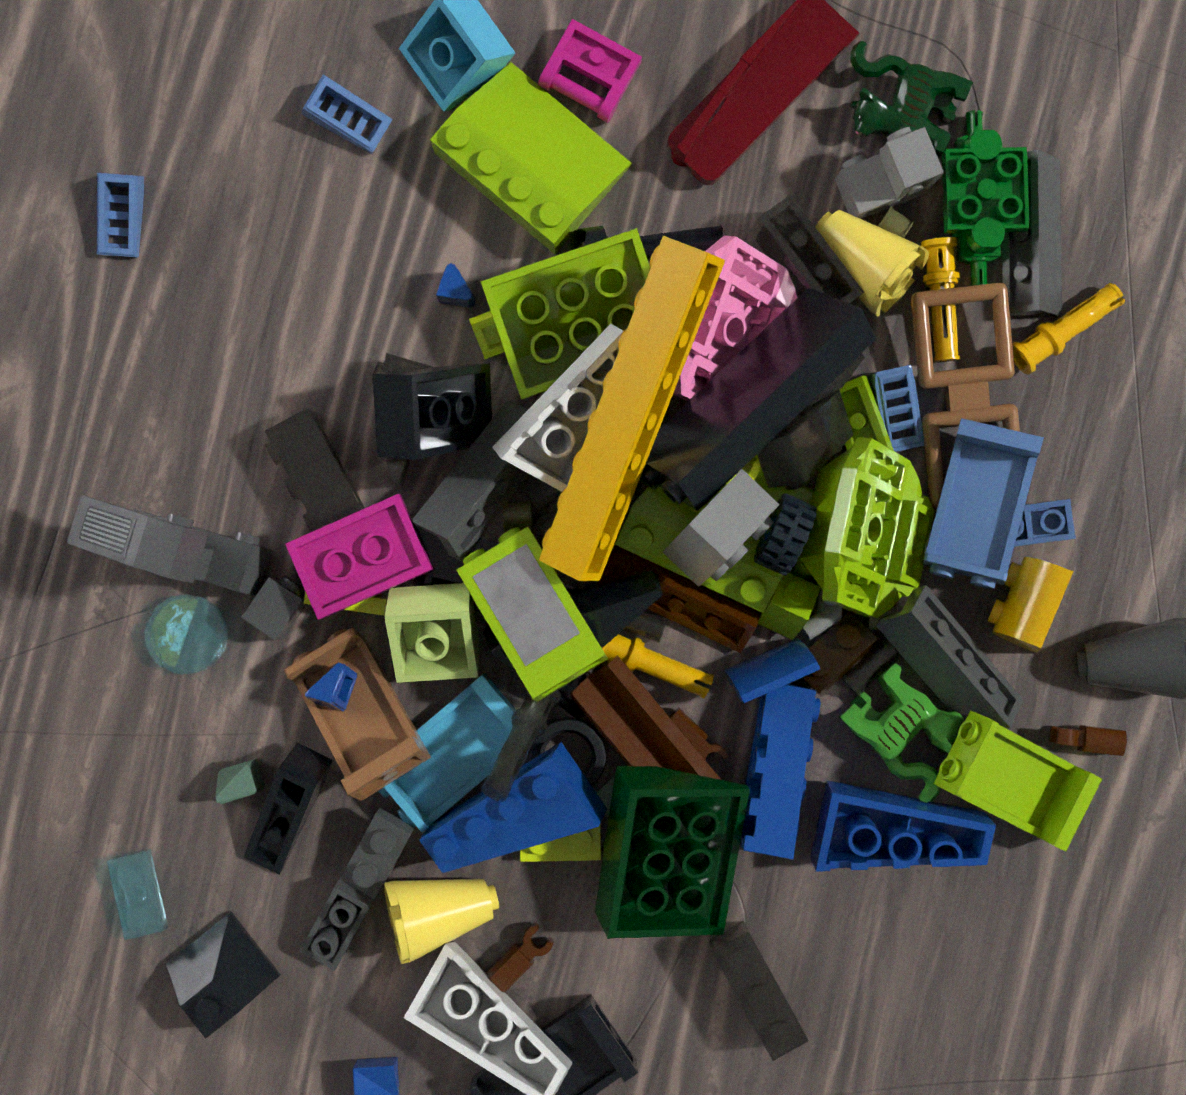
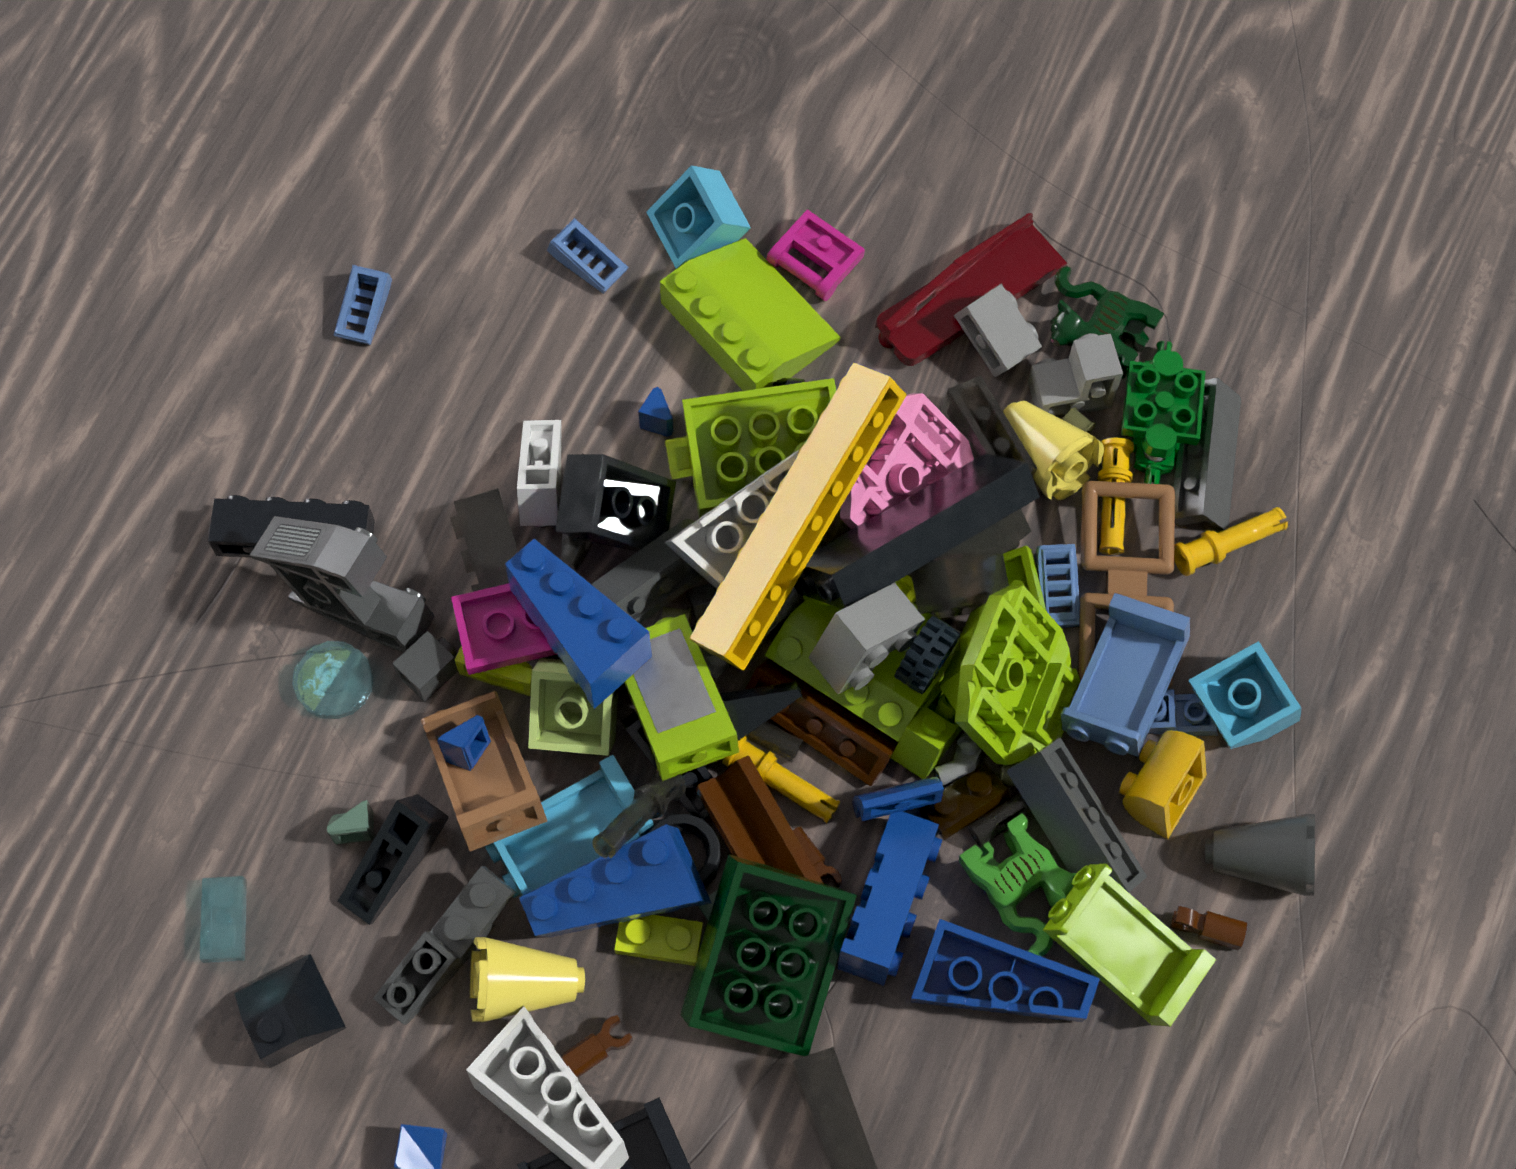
camera: 10 degrees right, 20 degrees down
none -> black brick [208,495,375,558]
none -> blue wedge [505,539,652,709]
none -> white slope [517,420,562,527]
none -> light grey brick [954,284,1042,378]
none -> medium azure slope [1189,641,1302,749]

